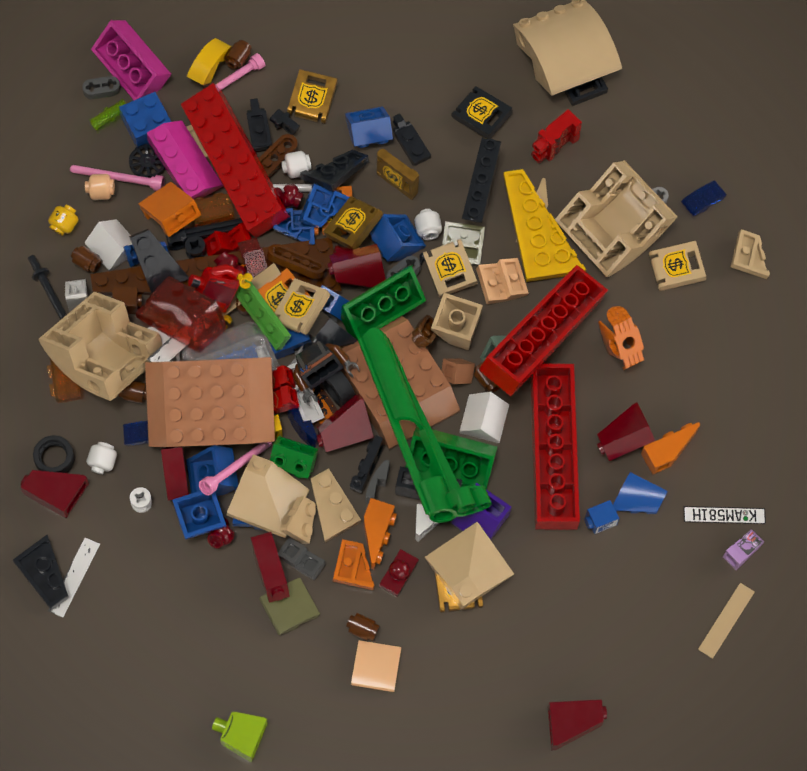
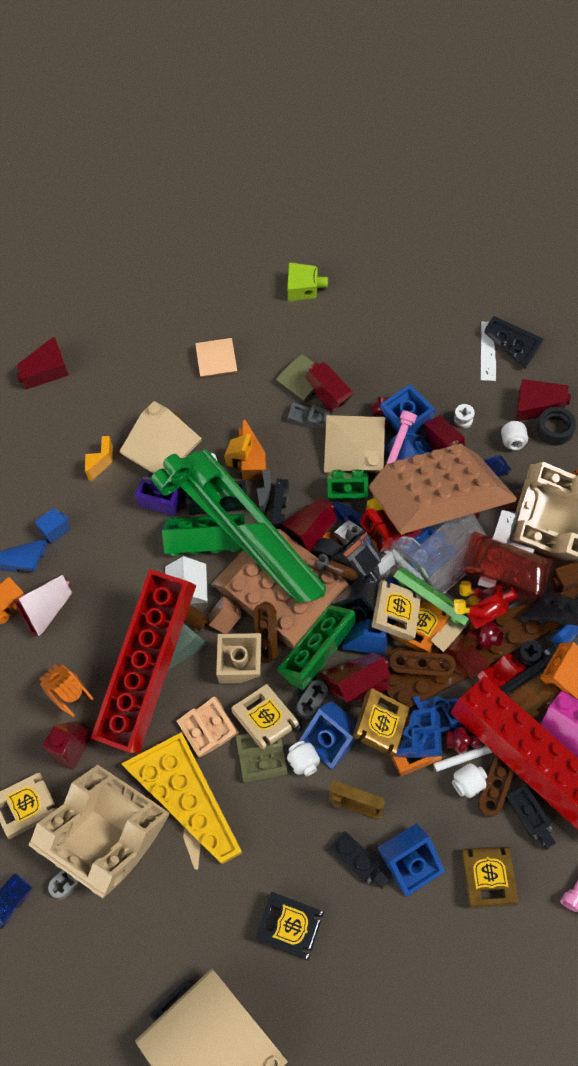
camera: 170 degrees right, 5 degrees down
black piece [270,109,300,135] -> none
tan wing [280,496,316,544] -> none
black wing [300,149,369,192] -> none
tan wing [311,468,361,543] -> none
orange wing [333,539,374,590] -> none
reddish brown brick [346,613,380,641] -> none
dark red tile [379,549,419,597] -> none
black slope [462,137,501,223] -> none
red hips [531,109,582,163] -> none
red brick [531,364,580,530] -> none
none -> dark red slope [42,721,94,770]
none -> light orange slope [85,436,113,481]
none -> light orange slope [224,434,253,468]

